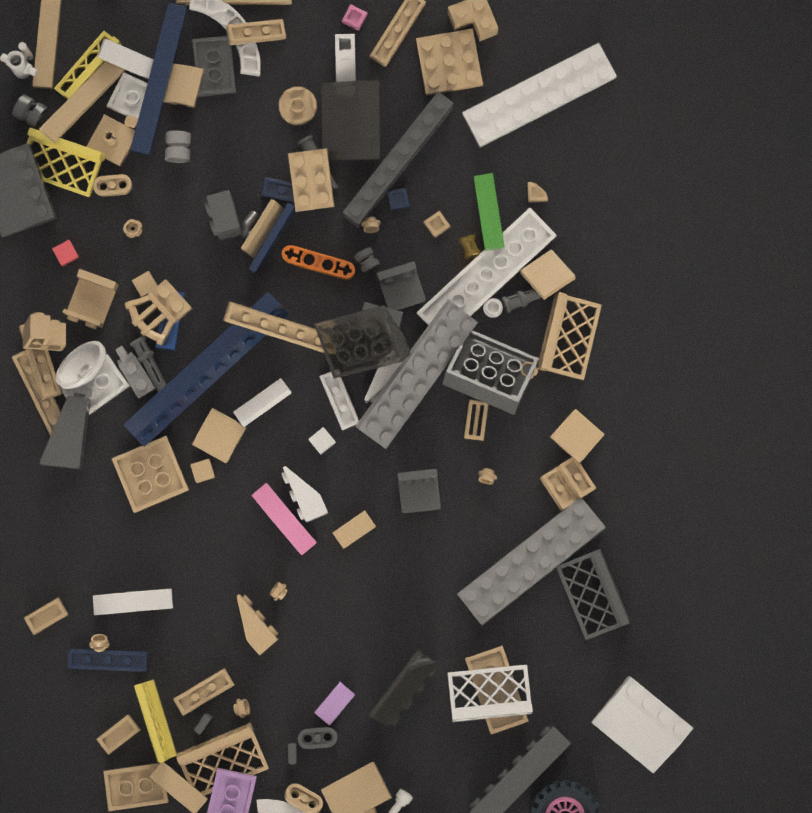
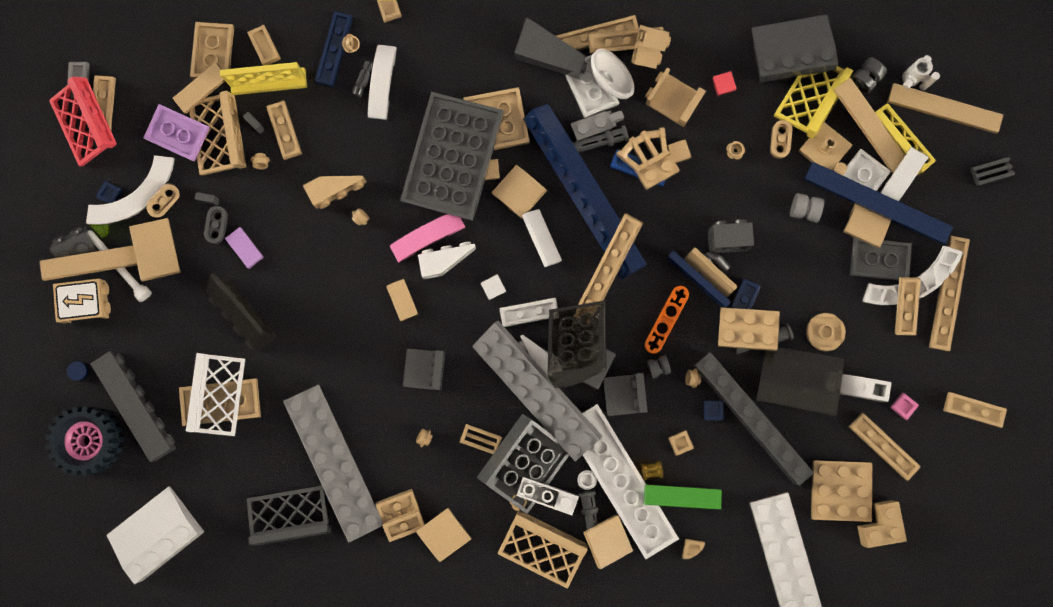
camera: 105 degrees right, 0 degrees up
none -> dark grey axle [352,61,373,97]
none -> dark grey plate [400,92,504,221]
none -> white slope [516,477,579,515]

